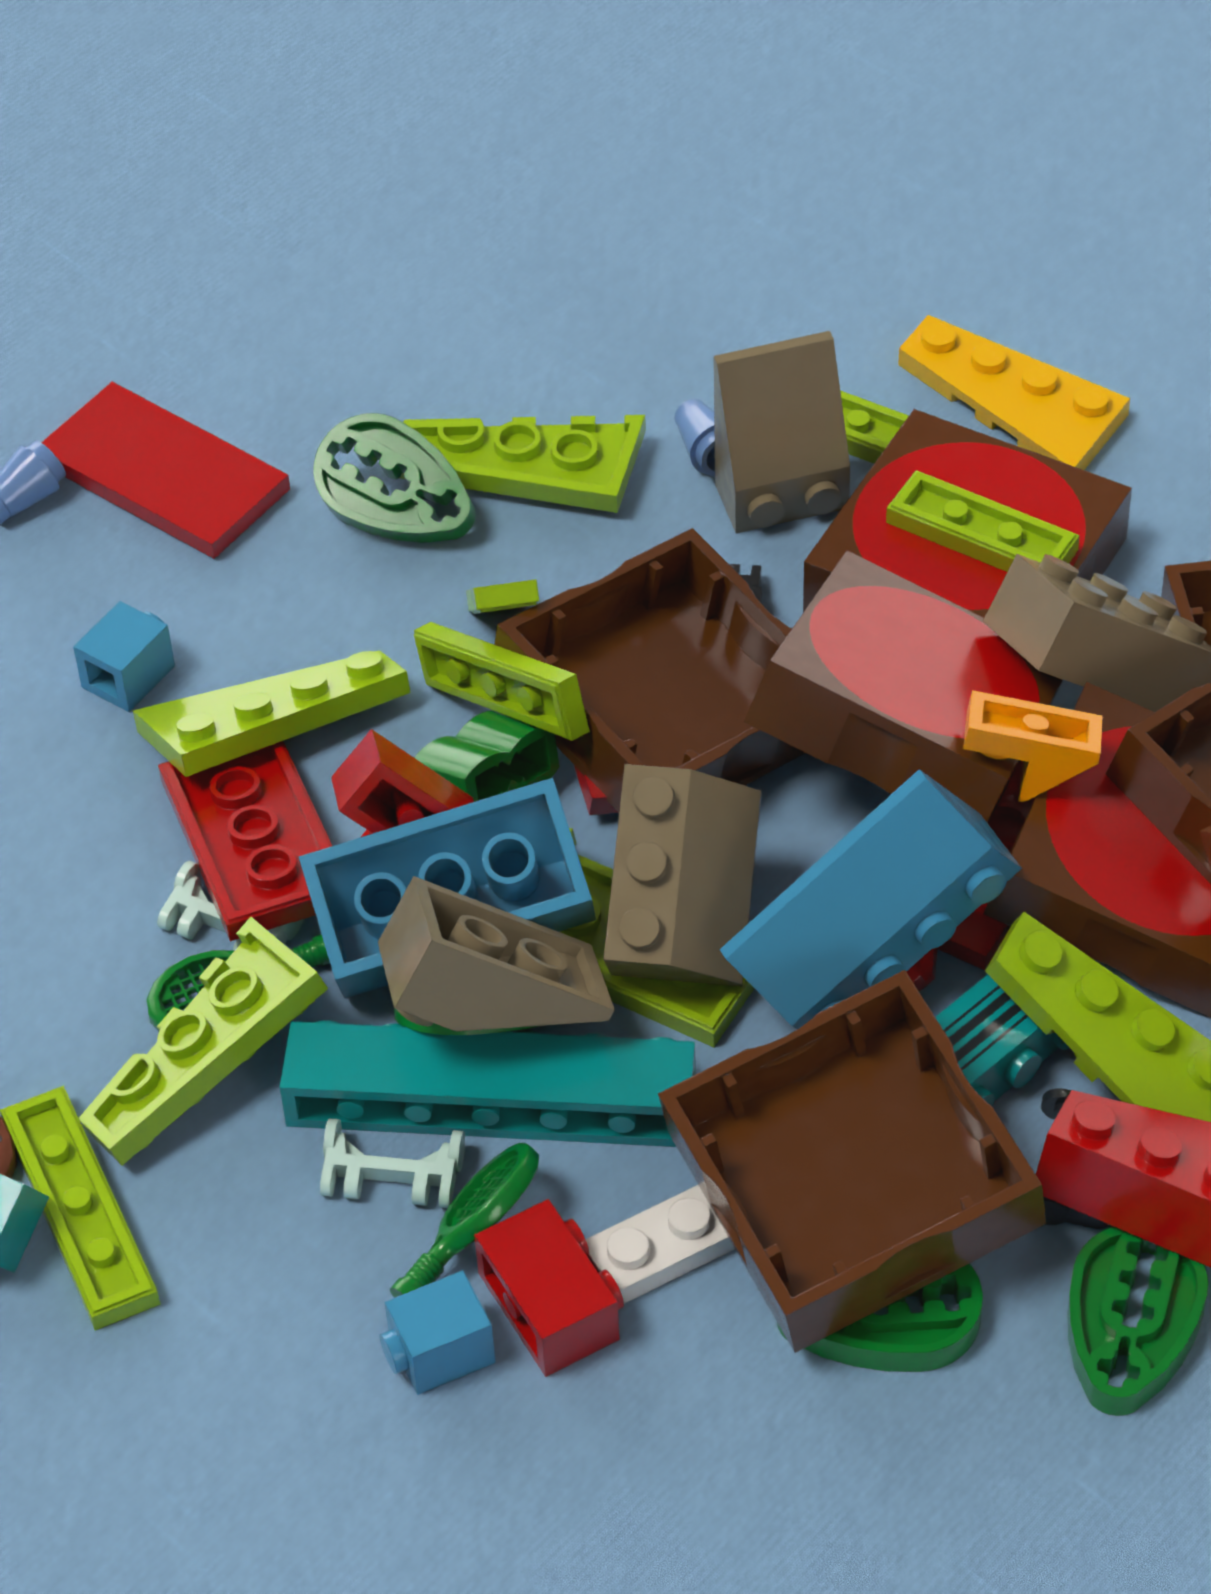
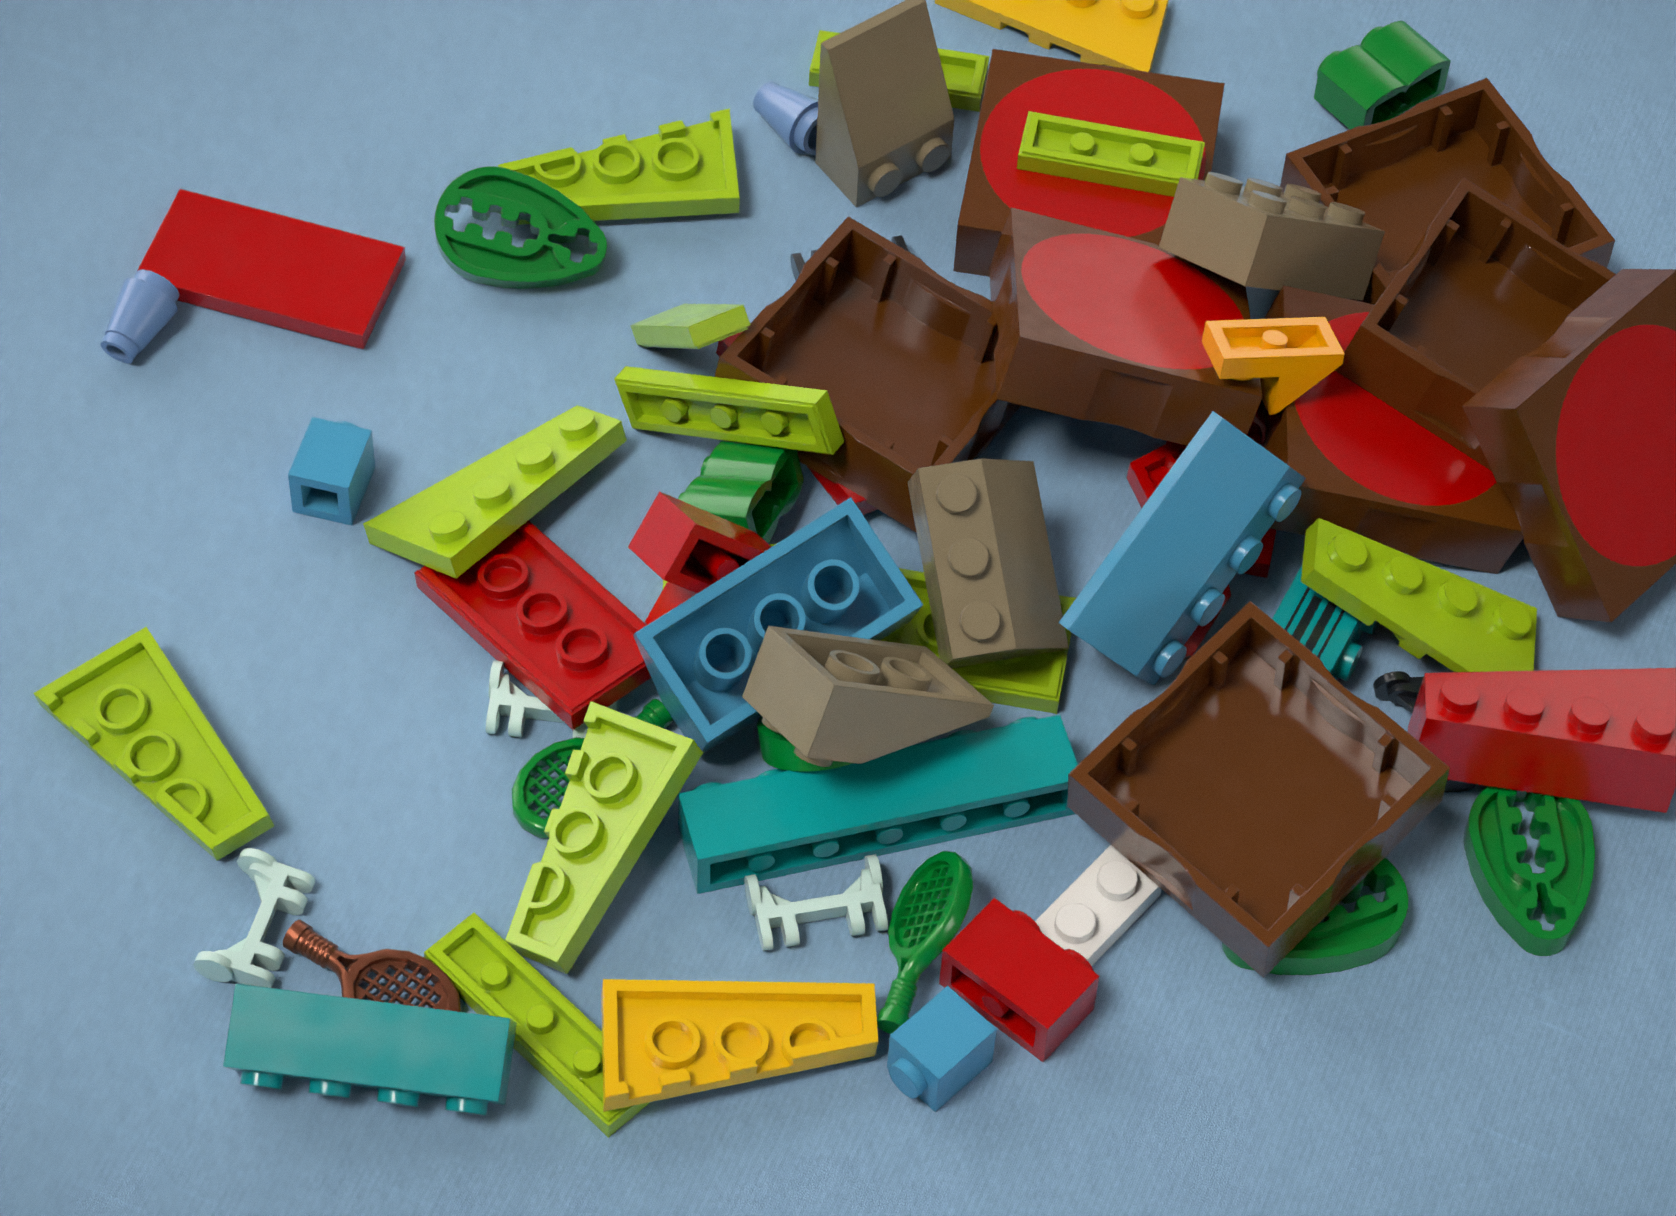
camera: 25 degrees left, 5 degrees up
none -> yellow wing [601,979,878,1112]

